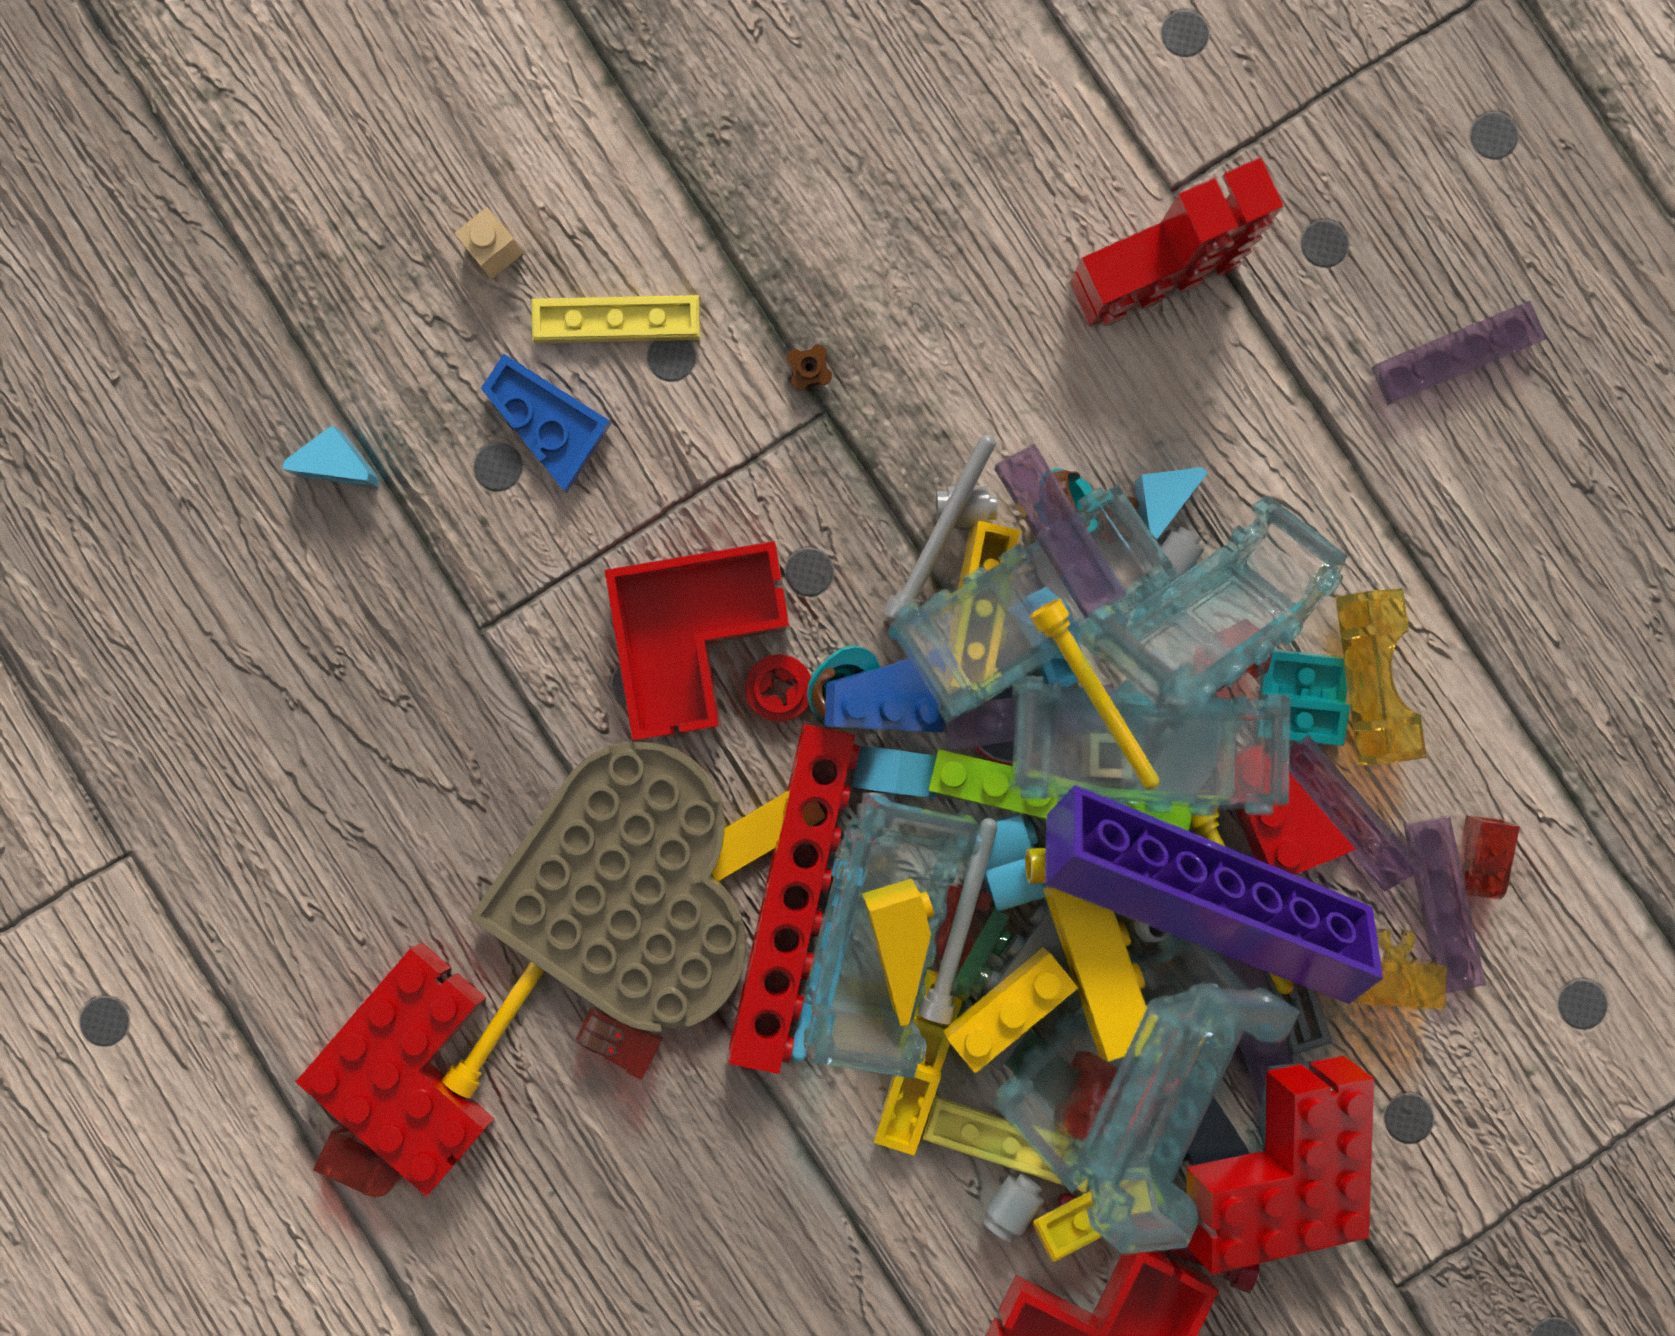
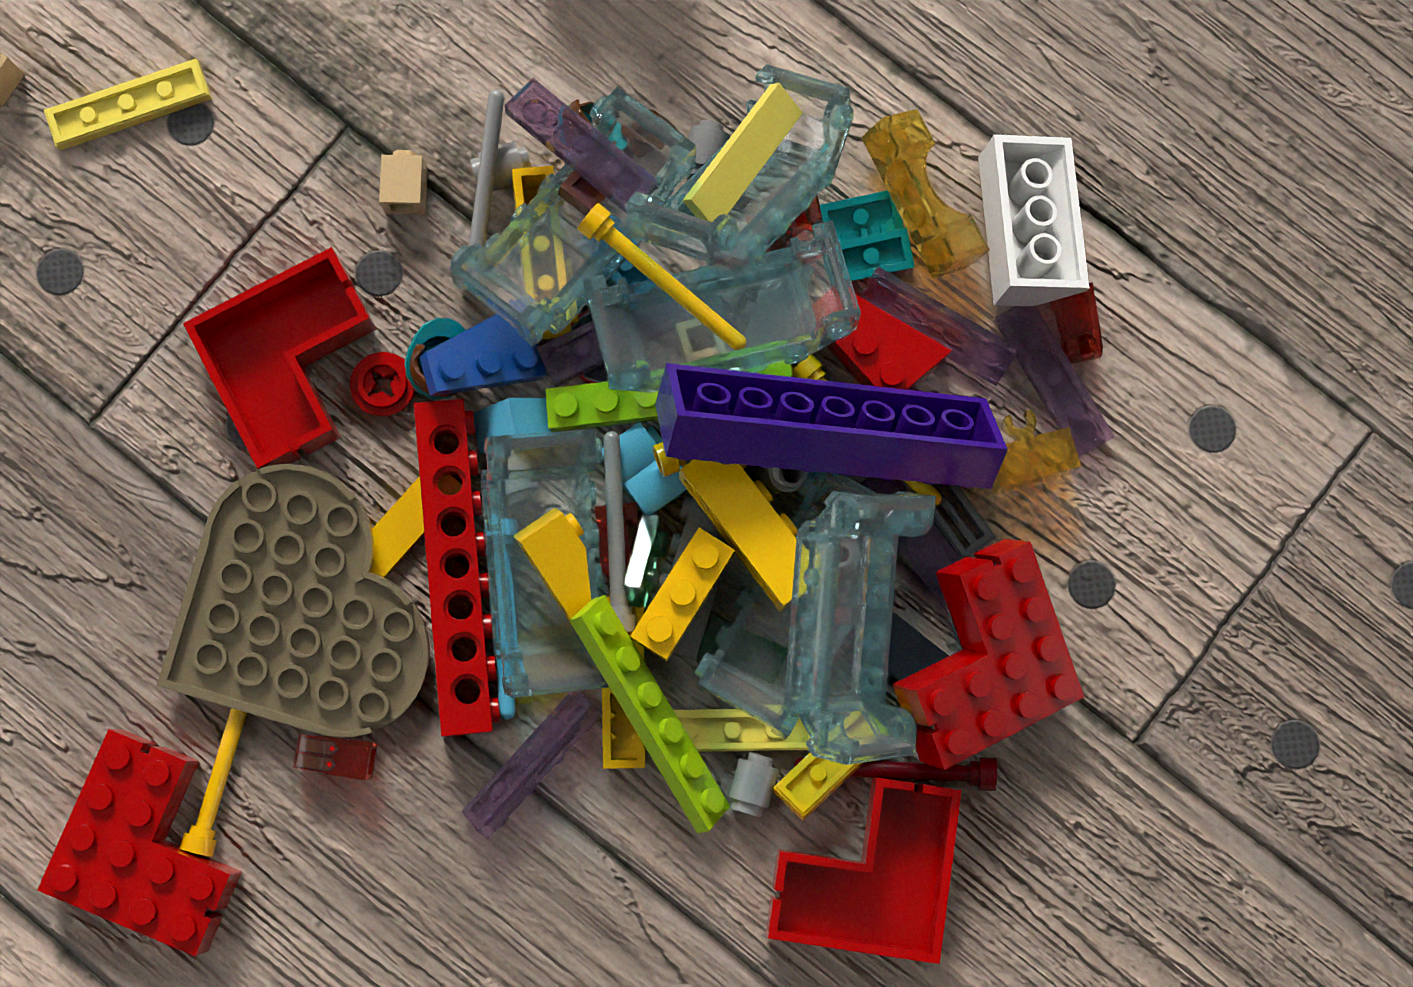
camera: 20 degrees left, 5 degrees down
clear red leg [313,1123,403,1197] -> none
blue wing [481,354,612,494] -> none
reddish brown plate [787,344,832,390] -> none
clear red leg [1053,1051,1127,1140] -> none
medium azure slope [1134,467,1208,544] -> none
none -> tan brick [379,150,428,215]
none -> clear purple plate [461,686,603,840]
none -> reddish brown plate [558,160,618,216]
none -> lime plate [569,595,730,833]
none -> light yellow tile [682,83,803,230]
none -> white slope [978,134,1089,306]

